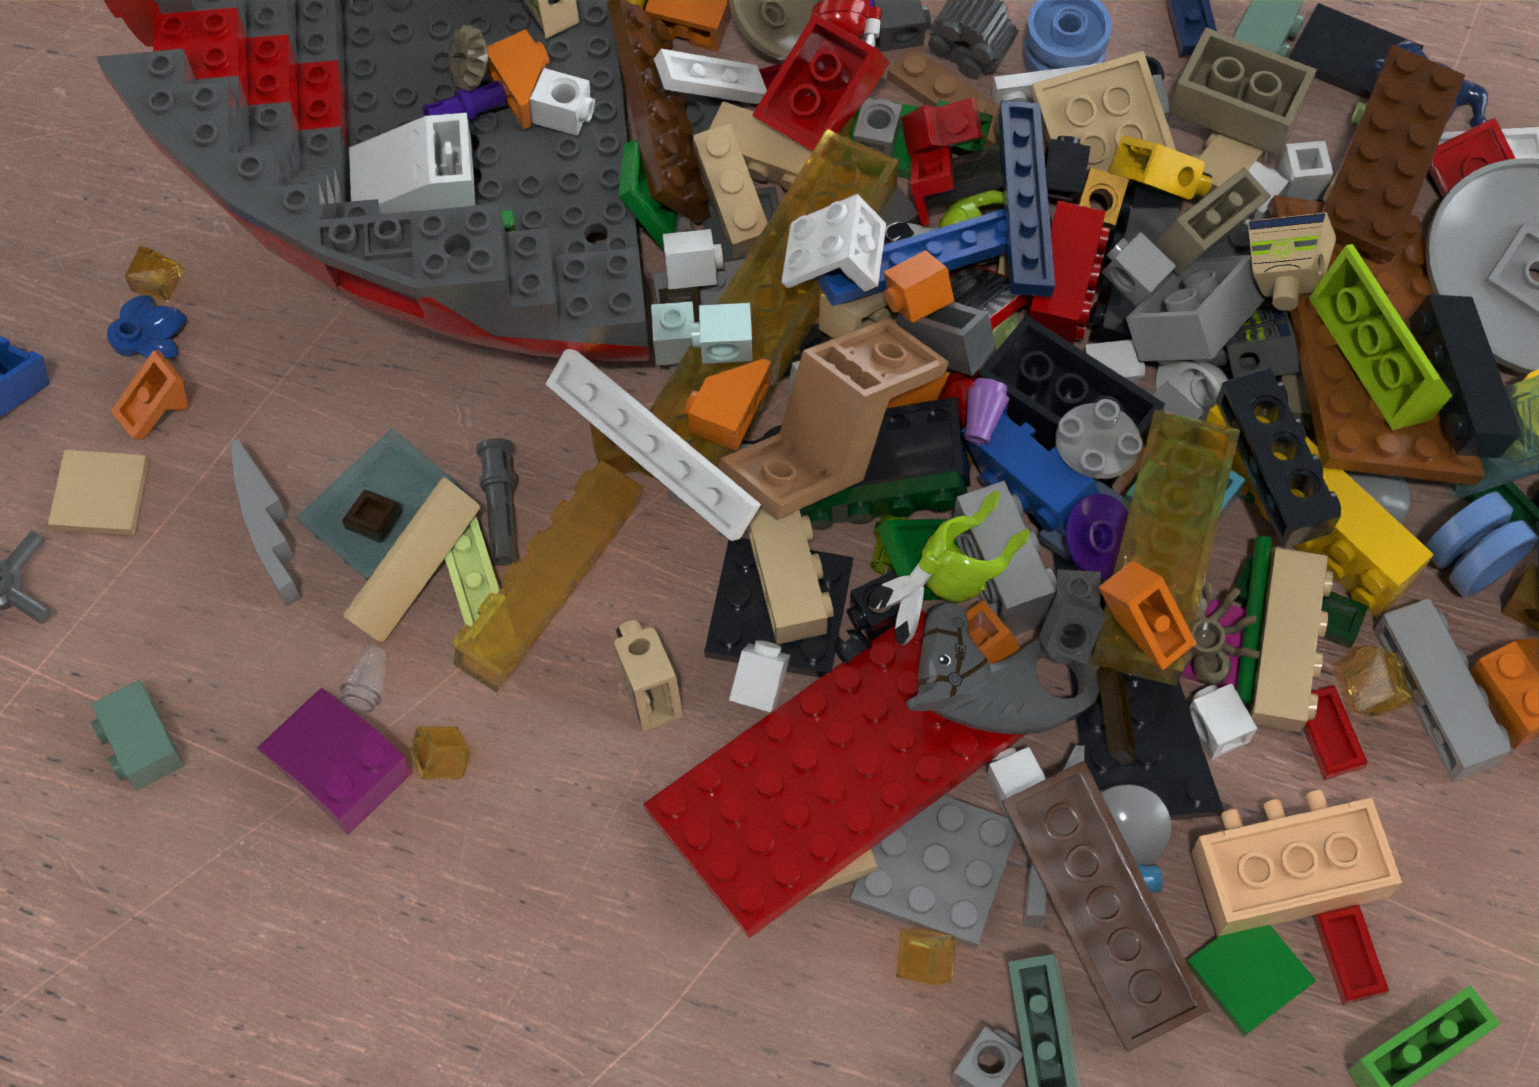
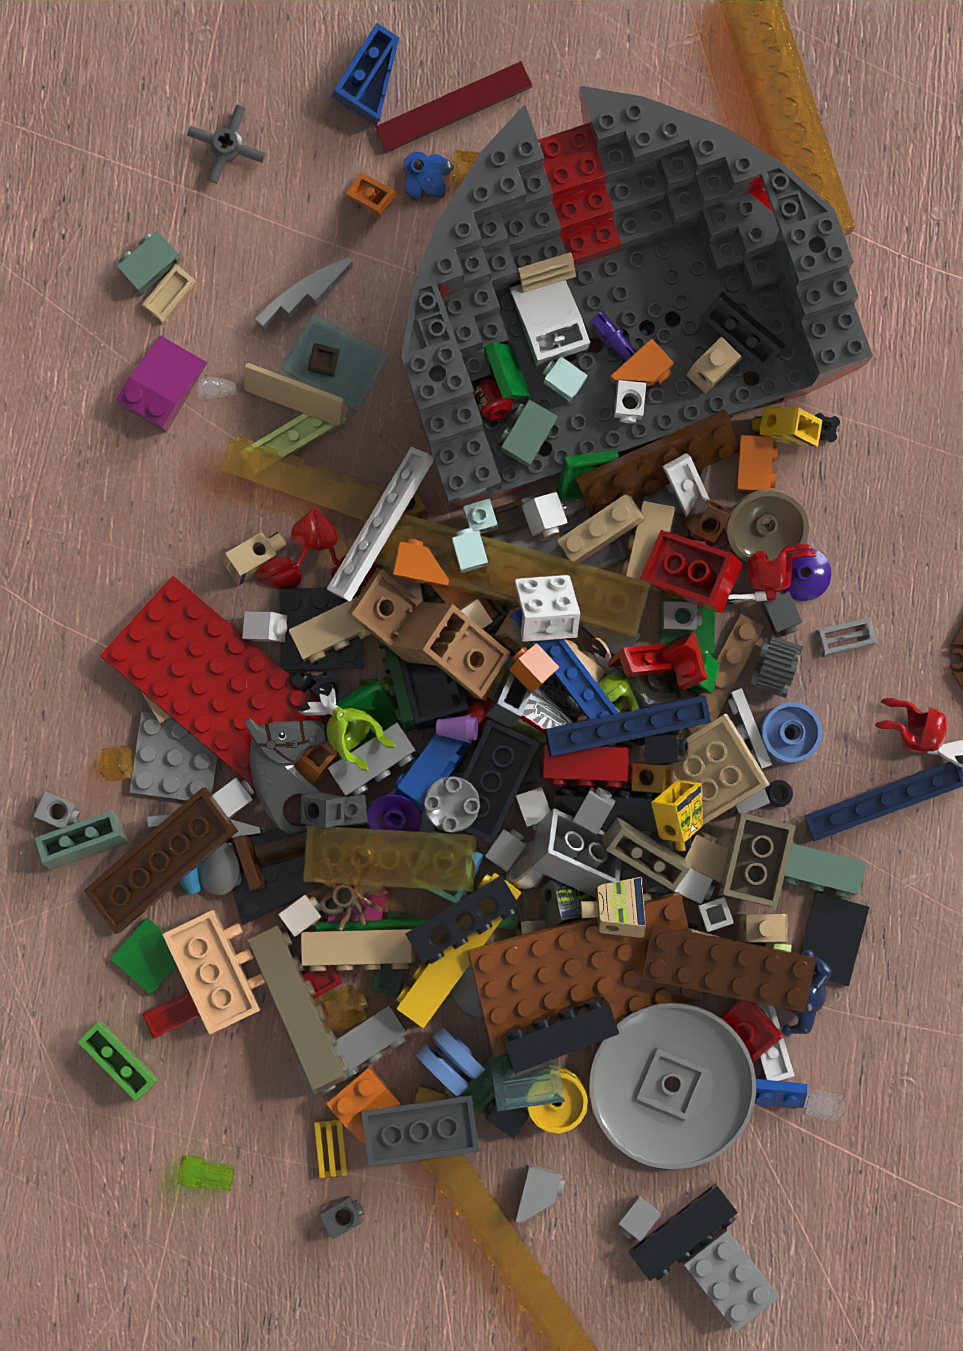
camera: 80 degrees right, 20 degrees up
tan tile [48,450,149,536] -> none
clear yellow slope [410,726,470,779] -> none
dark tan gear [448,25,488,91] -> none
dark grey pin [476,438,518,566] -> none
orange slope [1098,561,1197,670] -> none
lime slope [1309,244,1452,430] -> none
none -> tan tile [141,264,197,323]
none -> reddish brown tile [233,835,266,891]
none -> dark tan brick [248,925,349,1093]
none -> red plant [255,507,376,589]
none -> dark red tile [375,61,532,153]
none -> sand green brick [499,400,558,467]
none -> tan tile [518,252,576,293]
none -> light aqua brick [543,357,588,402]
none -> reddish brown brick [683,495,730,543]
none -> tan torso [735,914,788,942]

